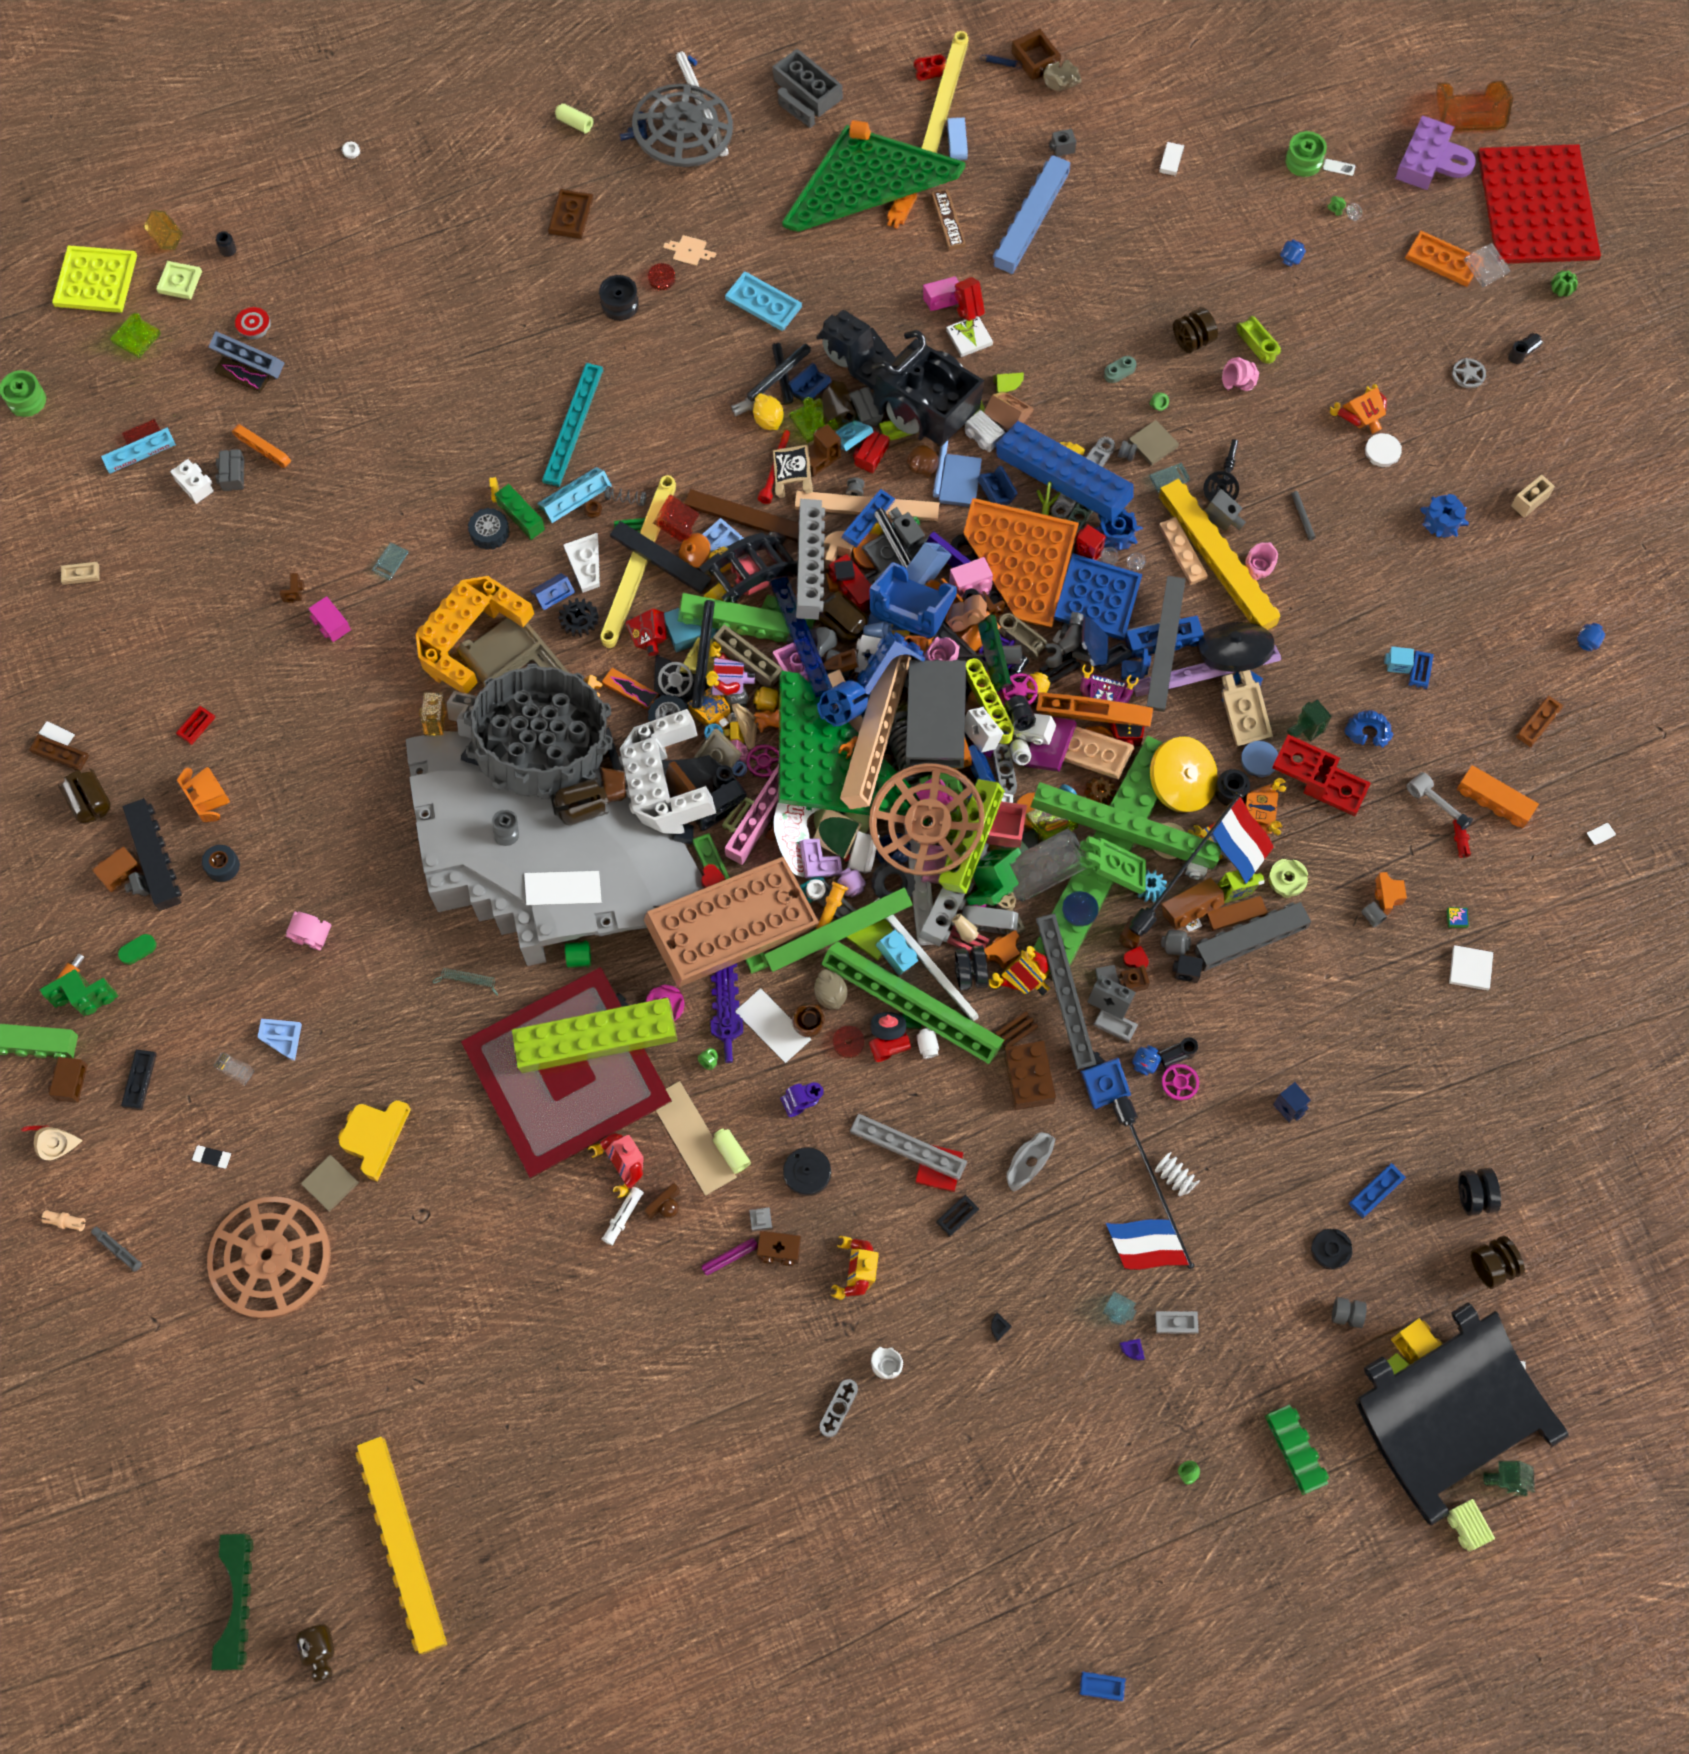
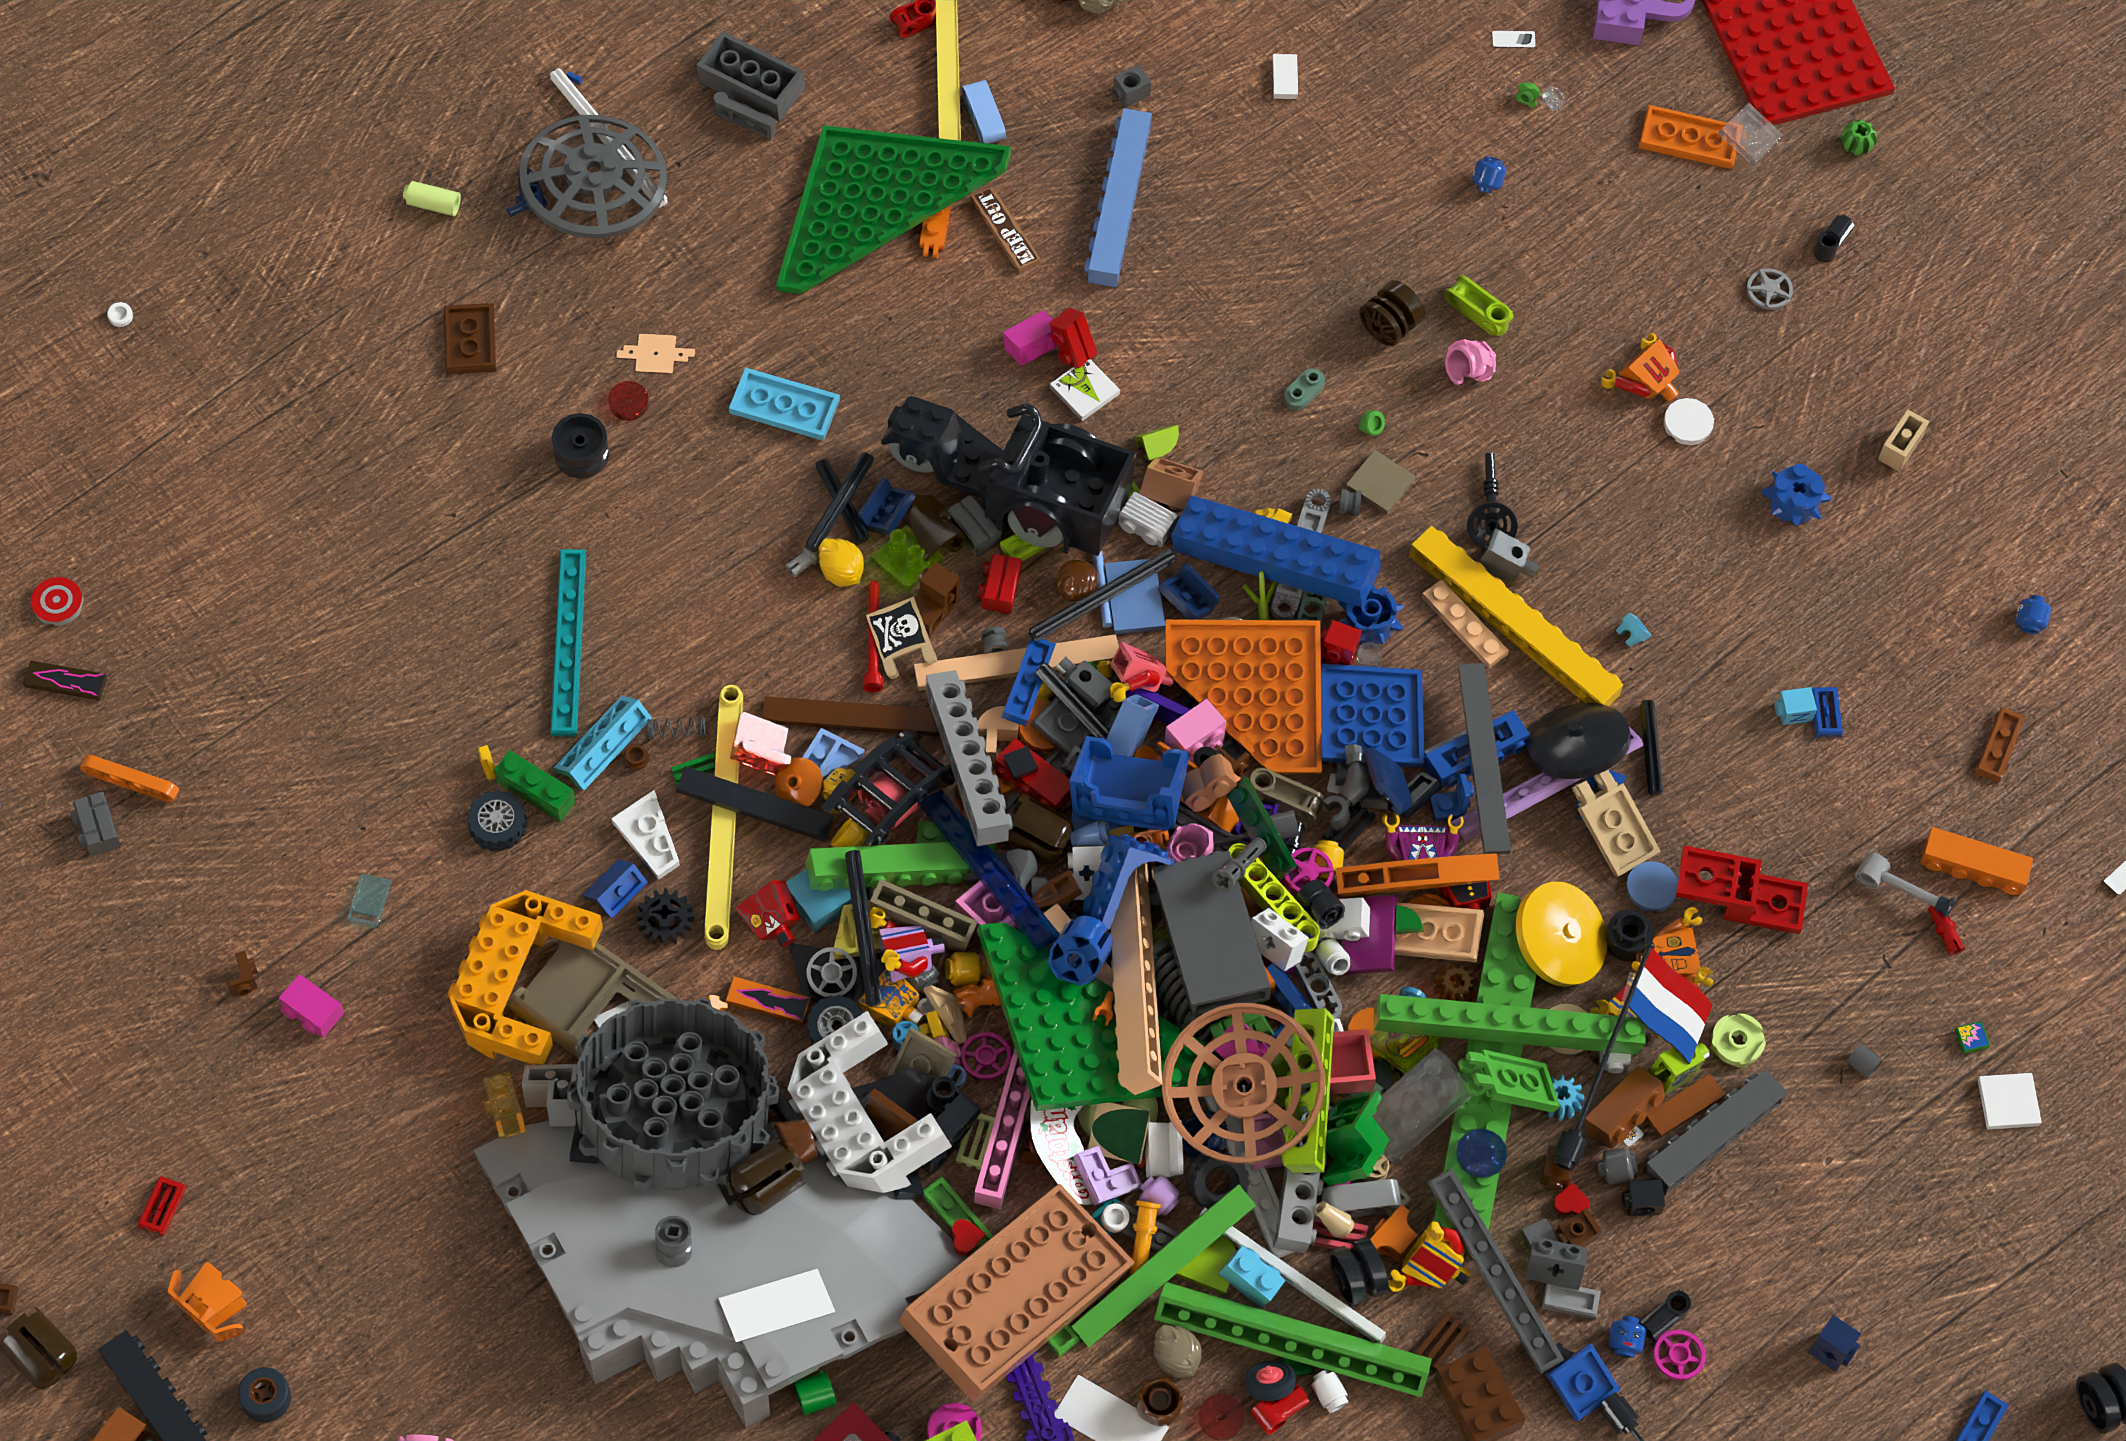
camera: 20 degrees left, 5 degrees down
white brick [170,459,213,504] -> none
sand blue brick [209,331,284,379] -> none
medium azure tile [835,420,874,451] -> none
orange brick [849,120,871,140] -> none
clear tile [1127,552,1146,570] -> none
clear light blue piece [1149,463,1190,493] -> none
bright pink hair [1245,542,1278,581] -> none
bright green wheel [1285,131,1327,177] -> none
clear green brick [1287,699,1332,742] -> none
dark grey piece [1291,491,1316,541] -> none
blue piece [1345,710,1393,748] -> none
orange brick [1375,872,1407,915] -> none
none -> black axle [1028,549,1176,641]
none -> torso [1097,642,1174,702]
none -> dark grey pin [1212,837,1267,892]
none -> green tile [1396,906,1424,934]
none -> medium azure tile [1616,613,1652,647]
none -> black axle [1640,700,1663,795]

